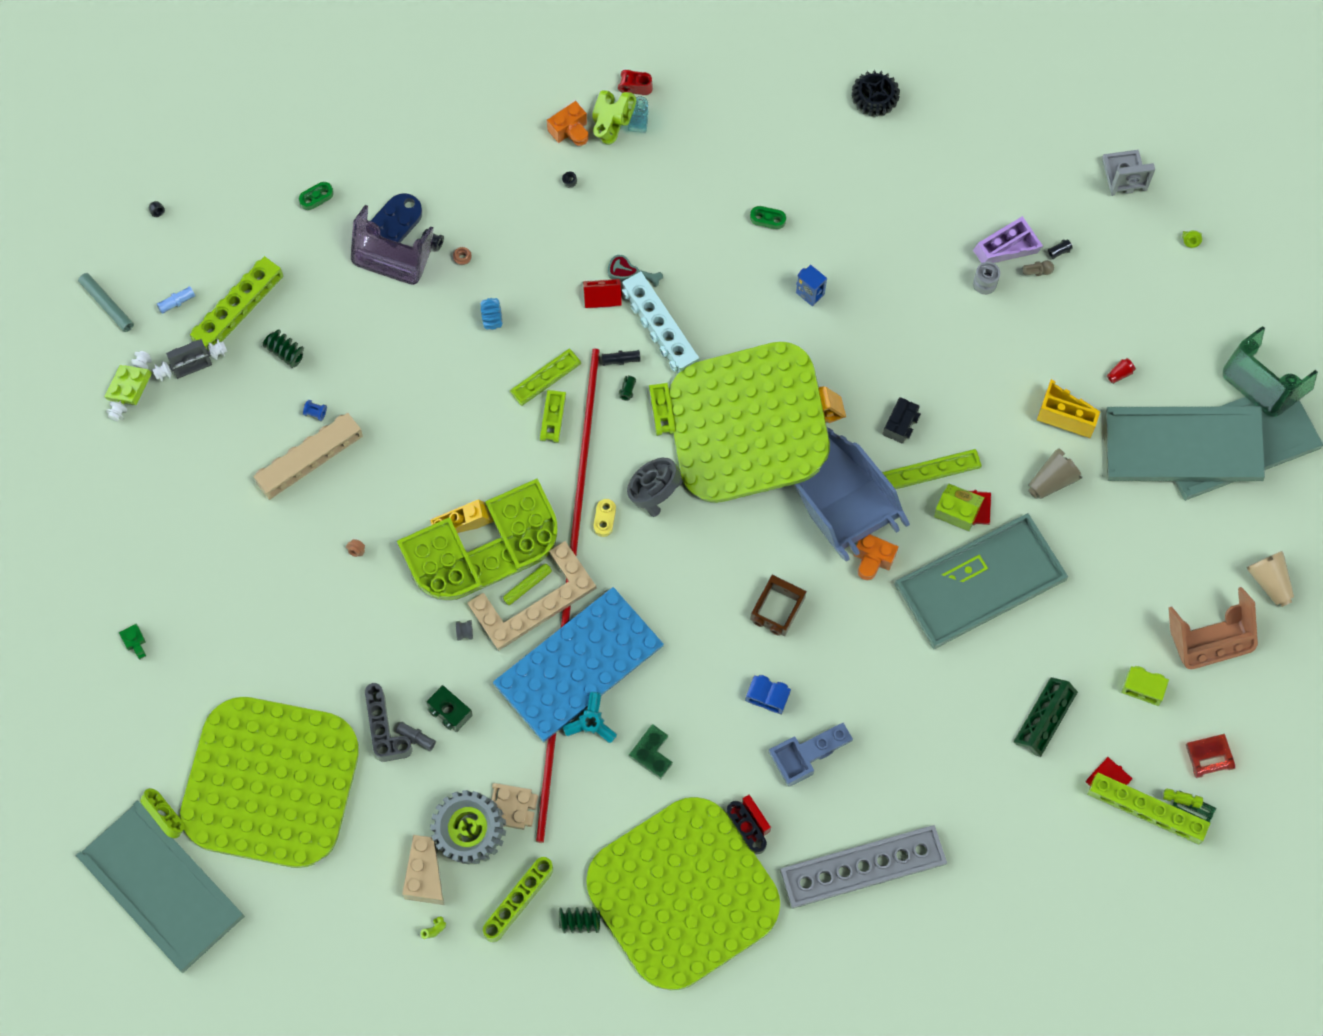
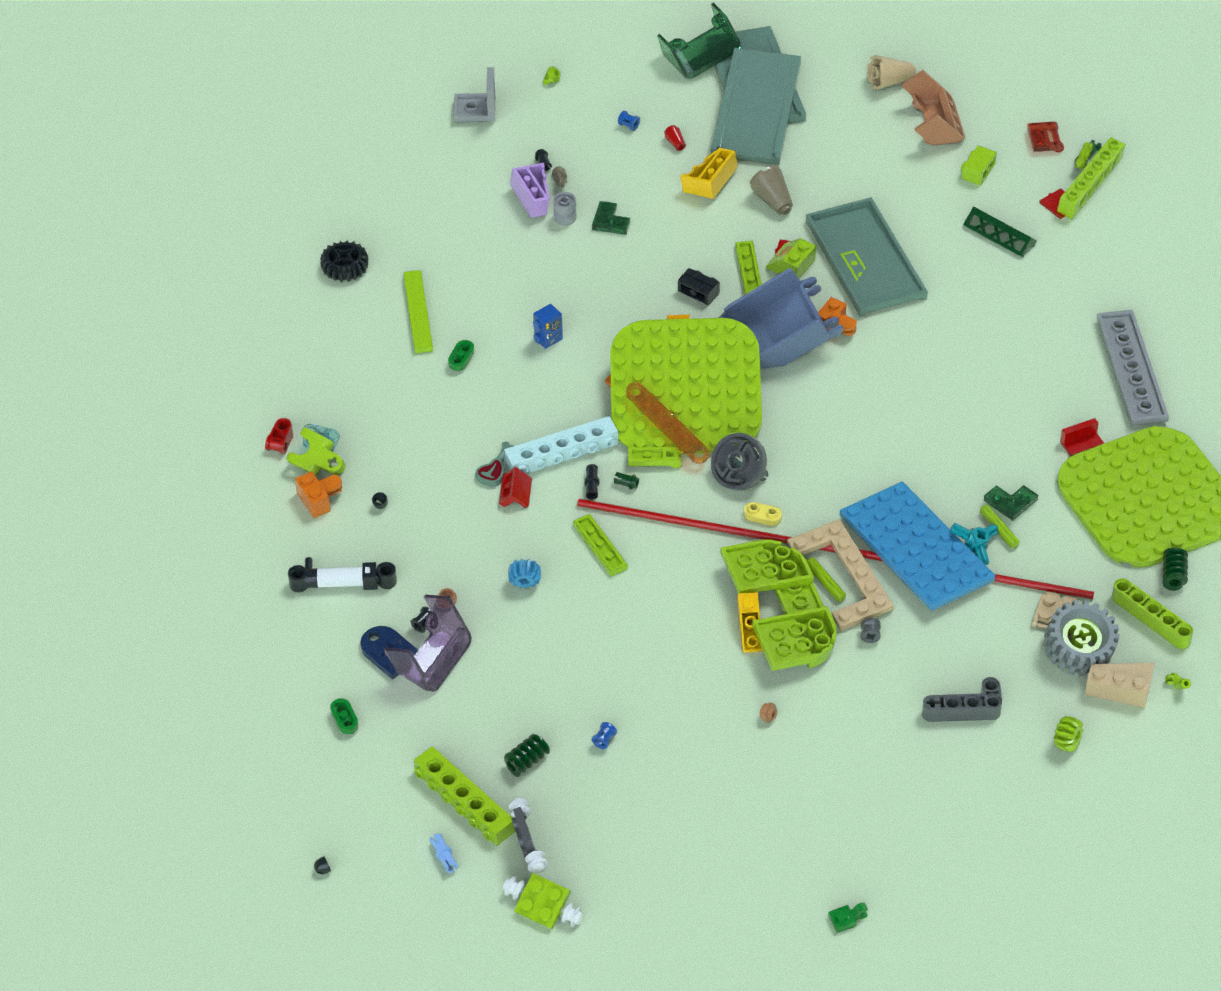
camera: 80 degrees left, 20 degrees down
sand green piece [75,800,245,973] -> none
sand green piece [78,273,134,332] -> none
lime beam [140,788,185,838] -> none
lime plate [180,697,359,868] -> none
tan brick [253,413,363,500] -> none
dark grey pin [396,722,436,751] -> none
dark green brick [427,685,473,732] -> none
lime plate [540,390,566,443] -> none
black beam [727,801,767,854] -> none
blue brick [745,675,791,715] -> none
reddish brown window [750,574,807,636] -> none
sand blue plate [769,722,853,787] -> none
none -> black piece [288,557,397,593]
none -> lime tile [403,270,433,353]
none -> clear green plate [592,201,630,235]
none -> blue bush [618,110,640,131]
none -> clear orange plate [626,382,709,464]
none -> lime axle [980,504,1020,549]
none -> lime gear [1053,716,1084,752]

